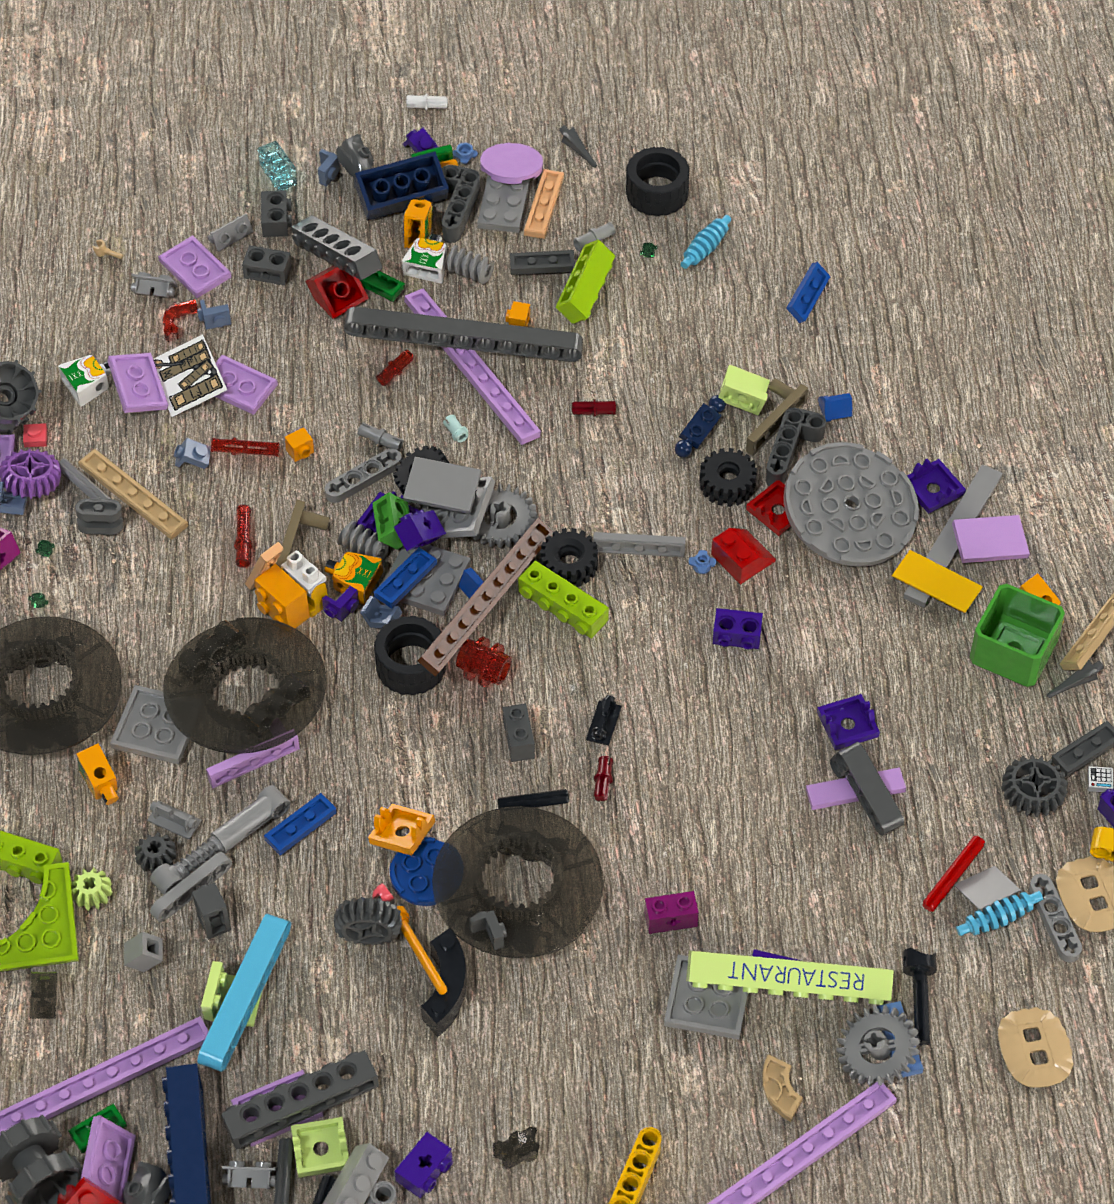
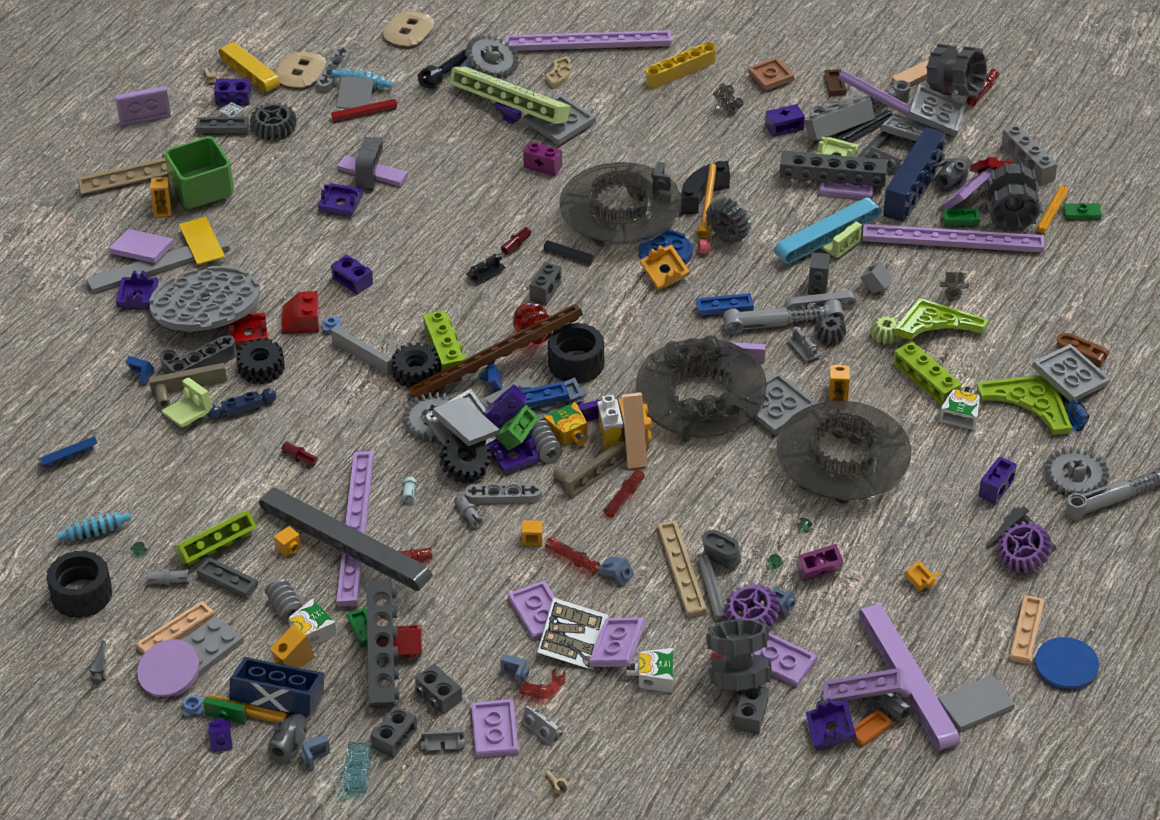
camera: 145 degrees left, 10 degrees down
white axle [406,94,448,110] -> none
dark grey beam [442,165,480,243] -> none

